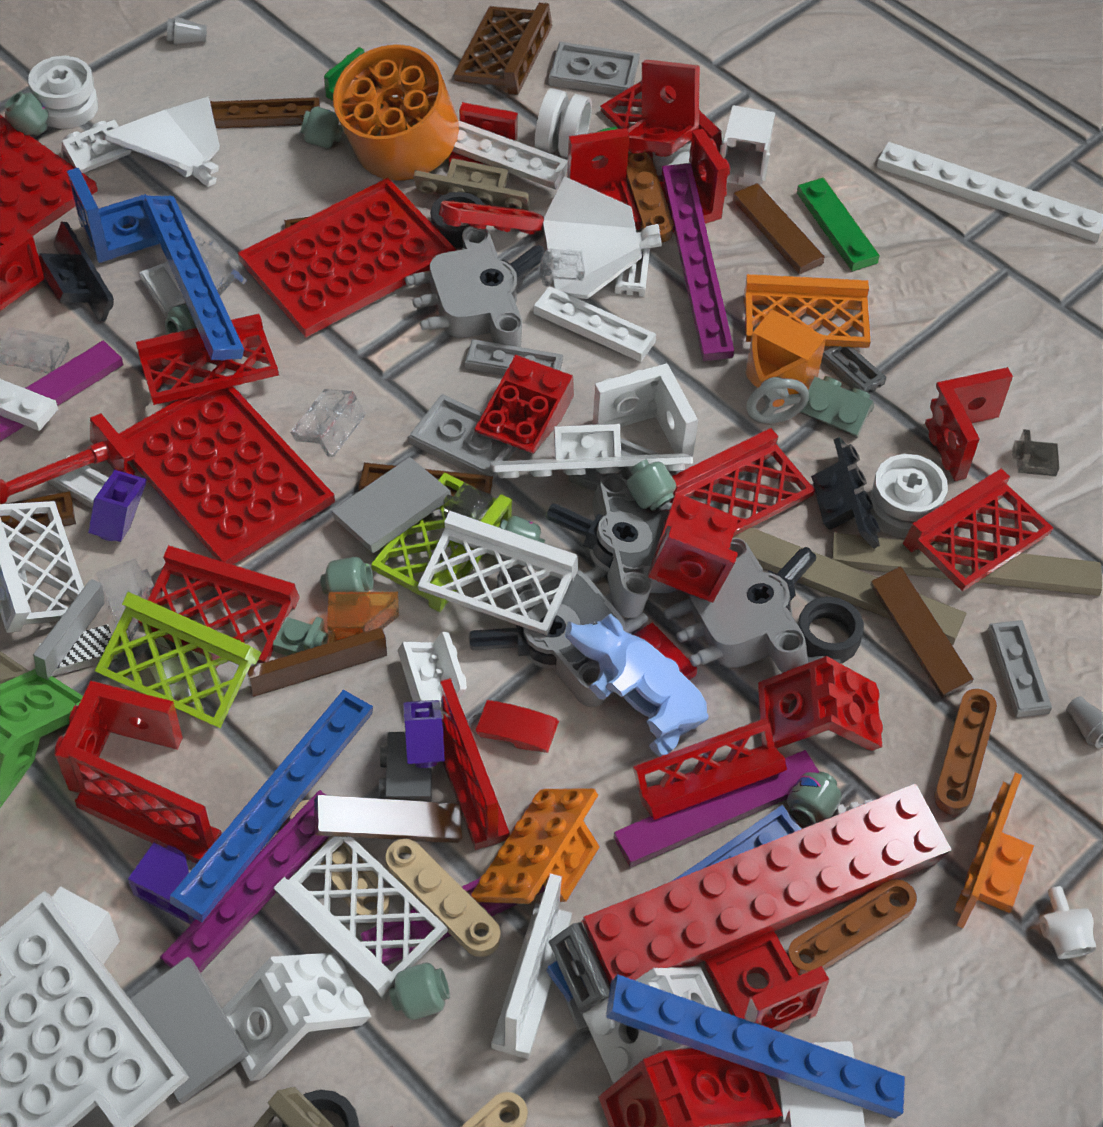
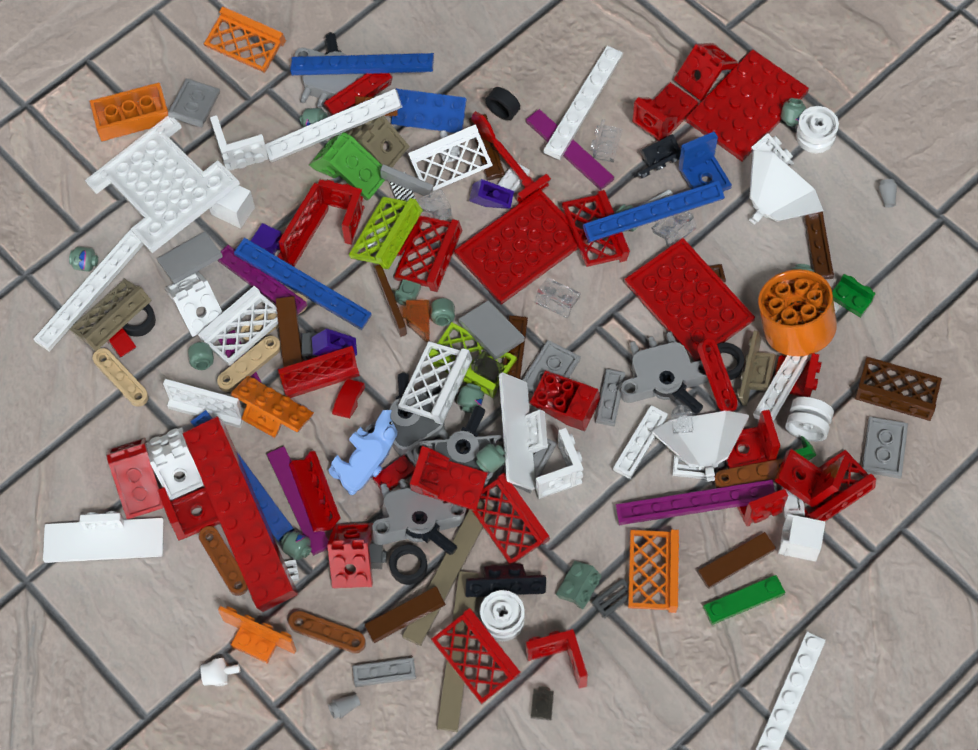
camera: 95 degrees right, 10 degrees up
white bracket [397,632,467,708] -> none
dark grey tile [548,922,610,1013] -> none
blue plate [605,974,905,1119] -> none
orange piece [745,309,827,423] -> none

